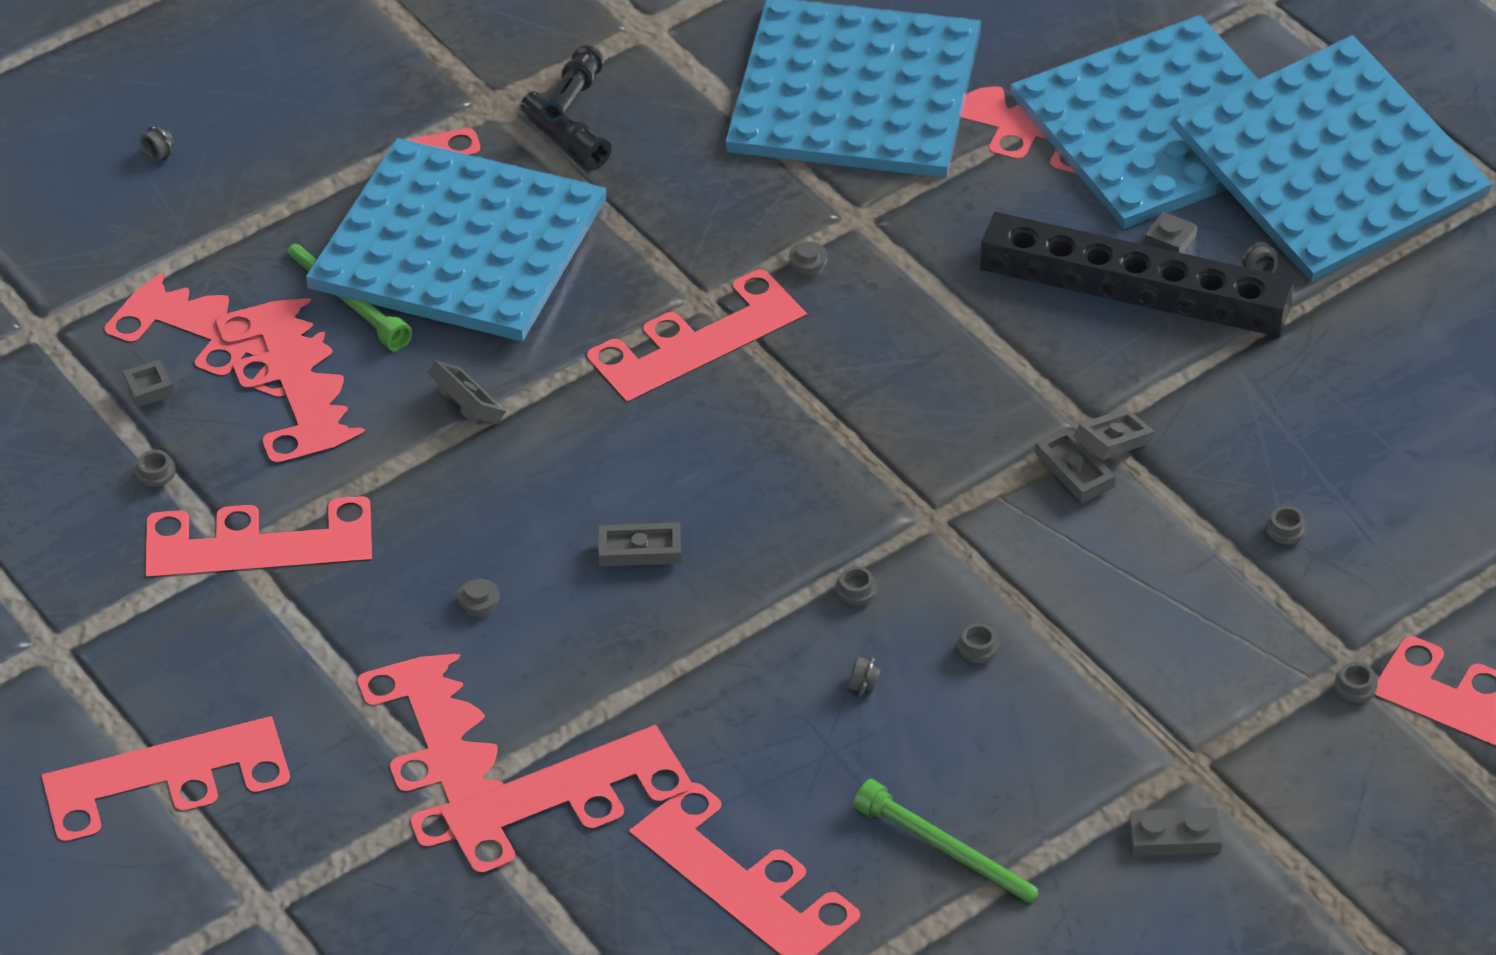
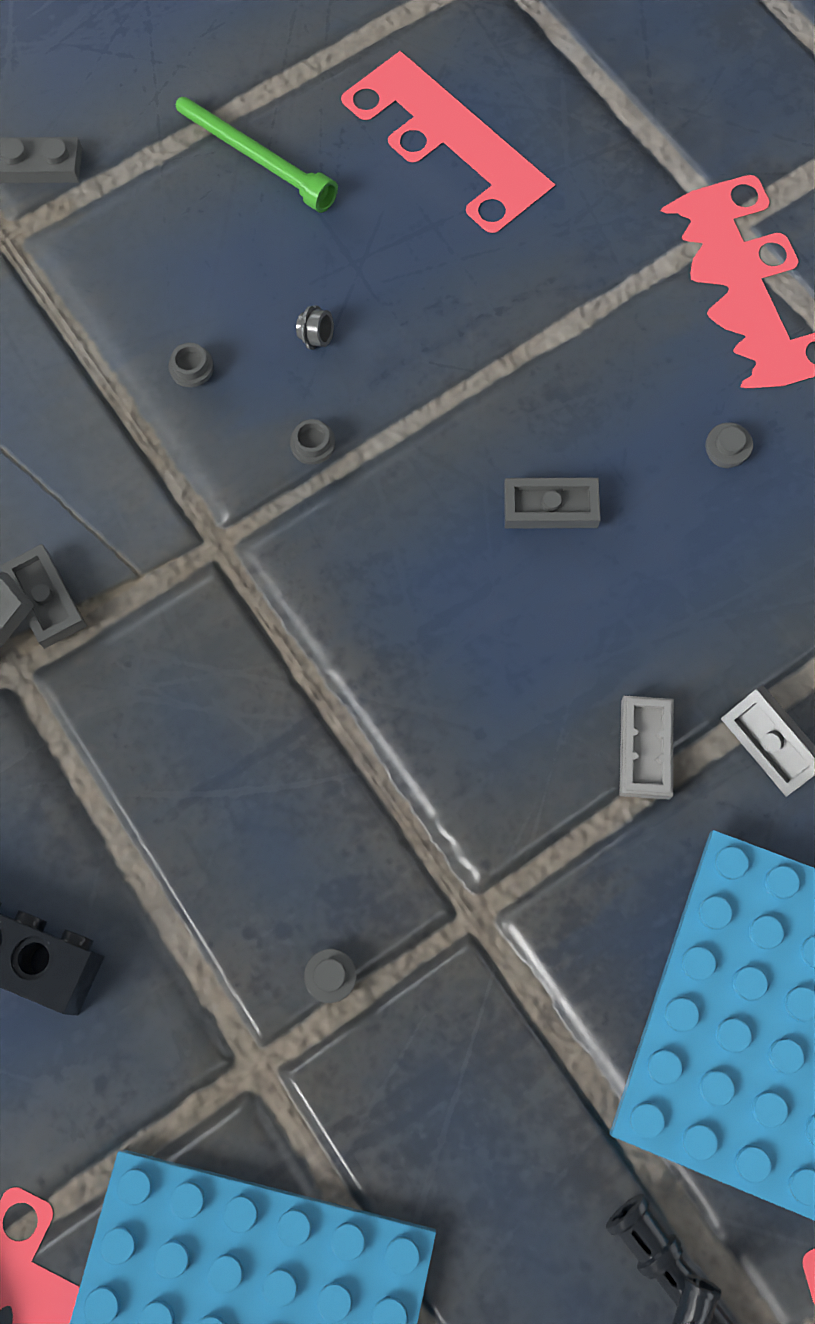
camera: 175 degrees left, 25 degrees up
coral piece [440,724,691,872] -> none
coral piece [587,270,807,402] -> none
none -> light grey plate [619,696,674,800]

